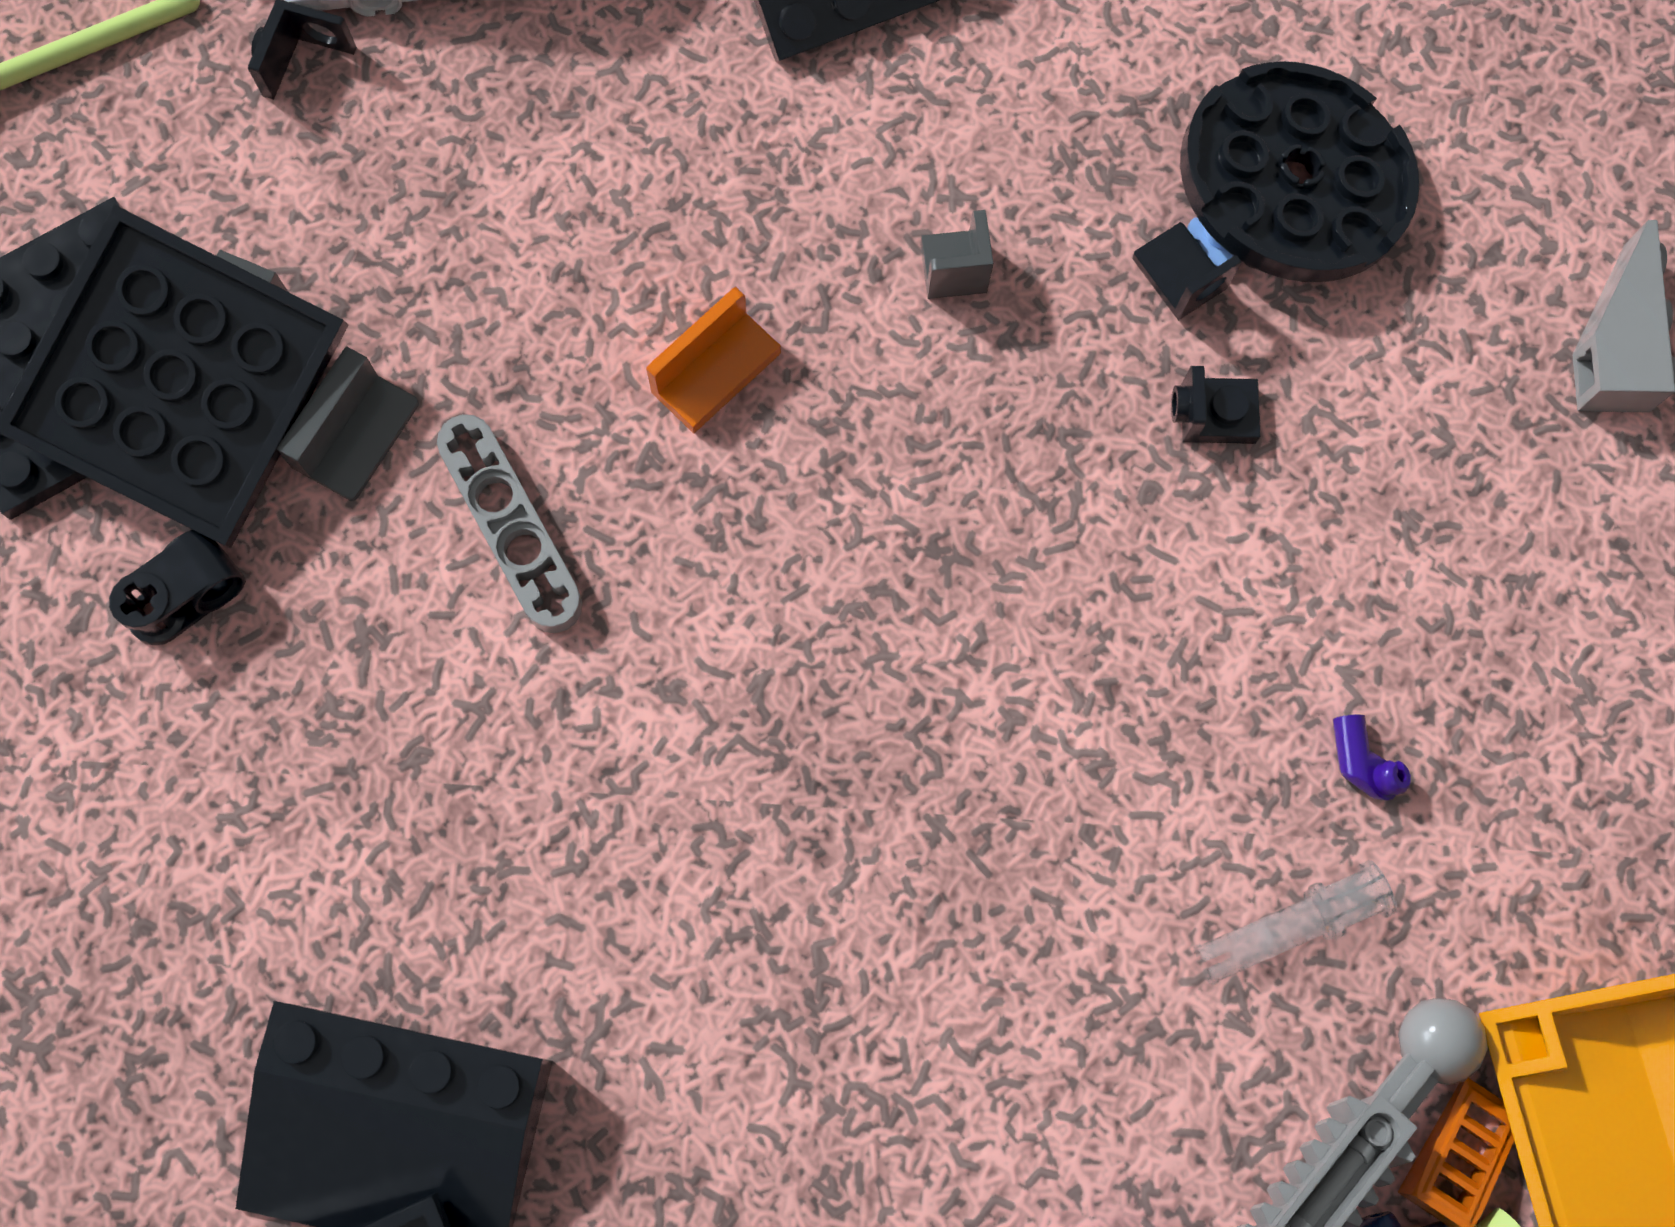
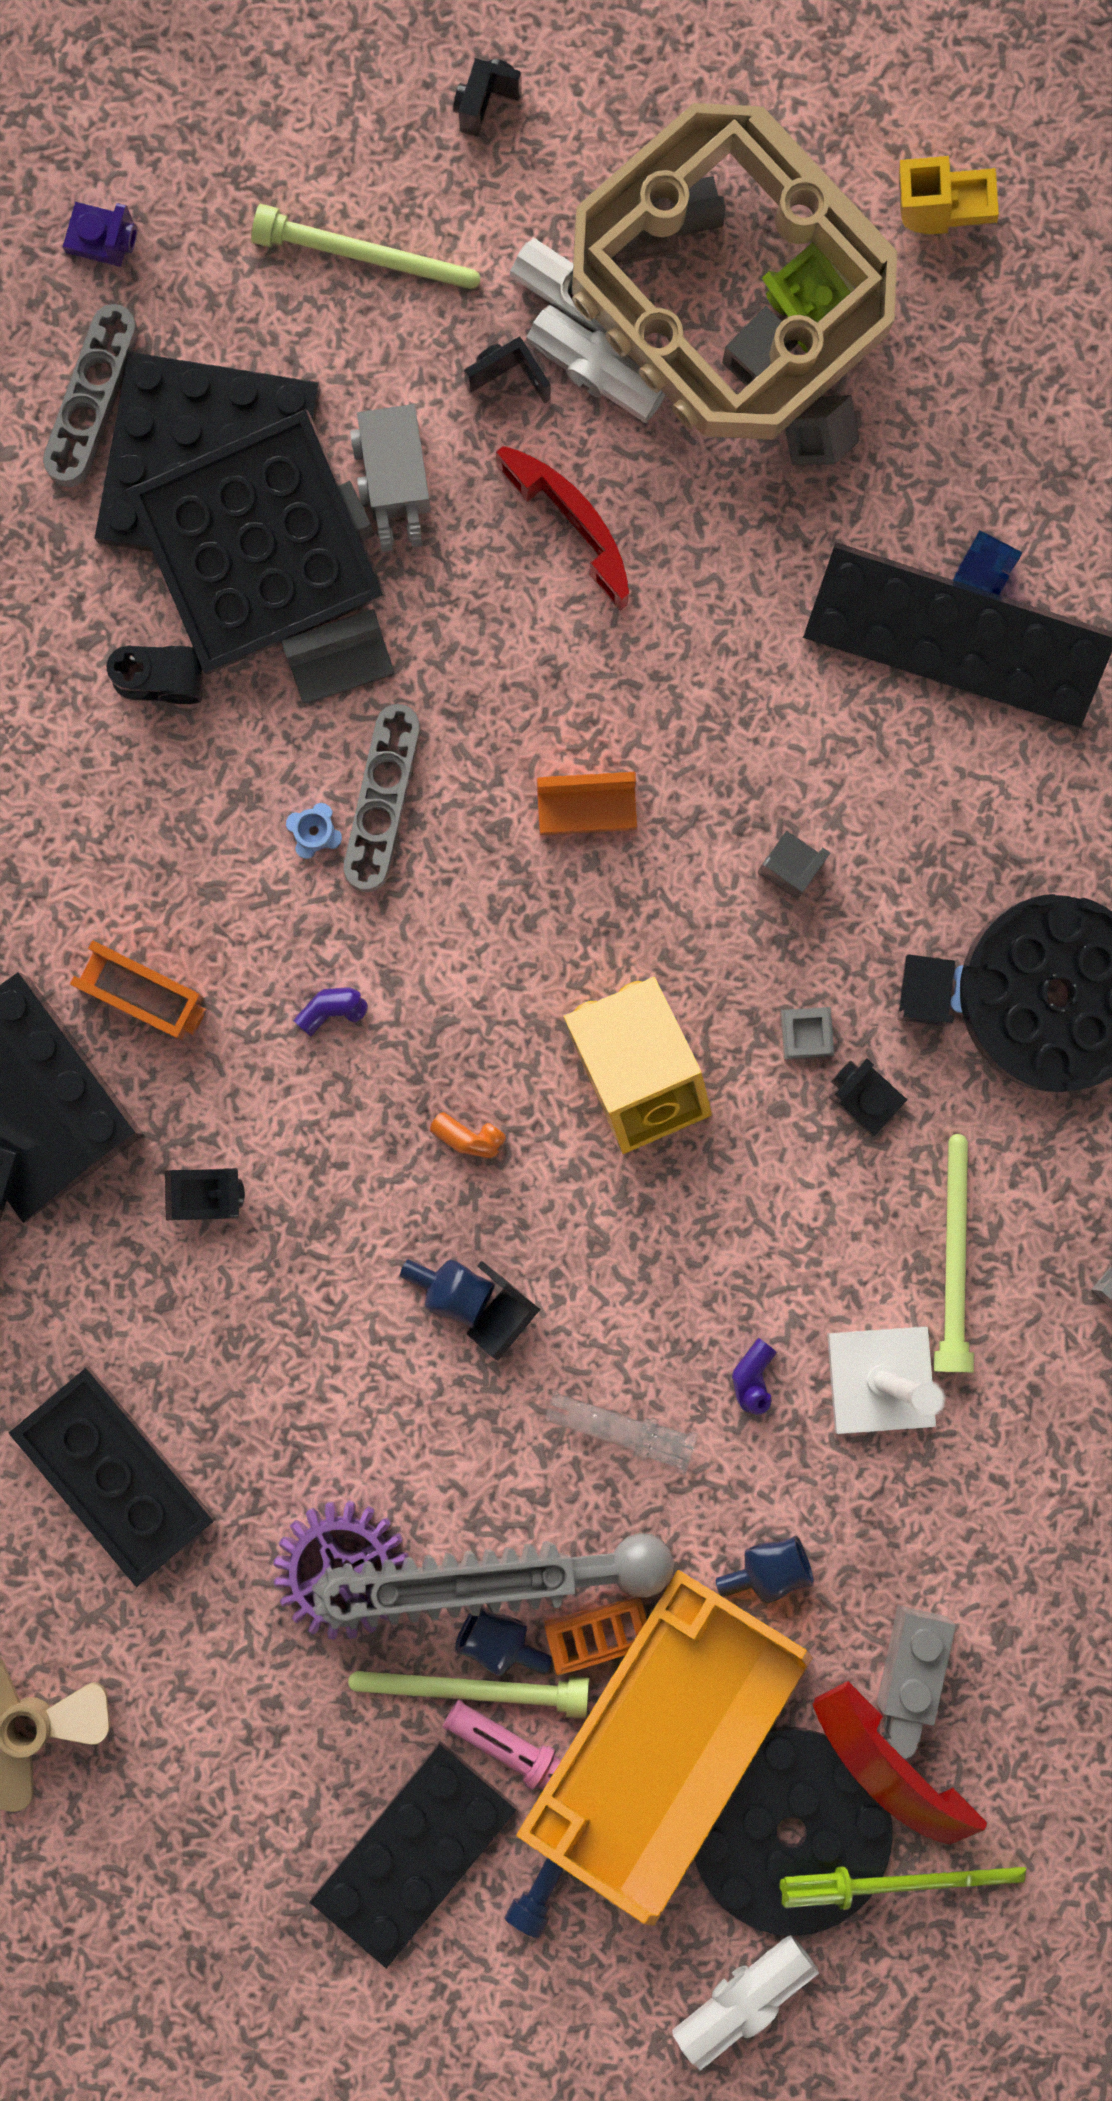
camera: 40 degrees right, 10 degrees up
none -> window [70,940,206,1041]
none -> black bracket [165,1168,245,1221]
none -> light blue plate [286,803,342,859]
none -> dark purple arm [293,987,368,1036]
none -> light grey hinge [350,404,431,552]
none -> dark blue piece [399,1259,496,1330]
none -> orange arm [430,1112,506,1159]
none -> black bracket [467,1260,541,1361]
none -> red slope [496,446,629,611]
none -> yellow slope [564,976,712,1154]
none -> dark blue piece [716,1535,814,1603]
none -> light grey tile [780,1007,834,1060]
none -> white tile [827,1326,945,1434]
none -> yellowish green piece [934,1134,974,1373]

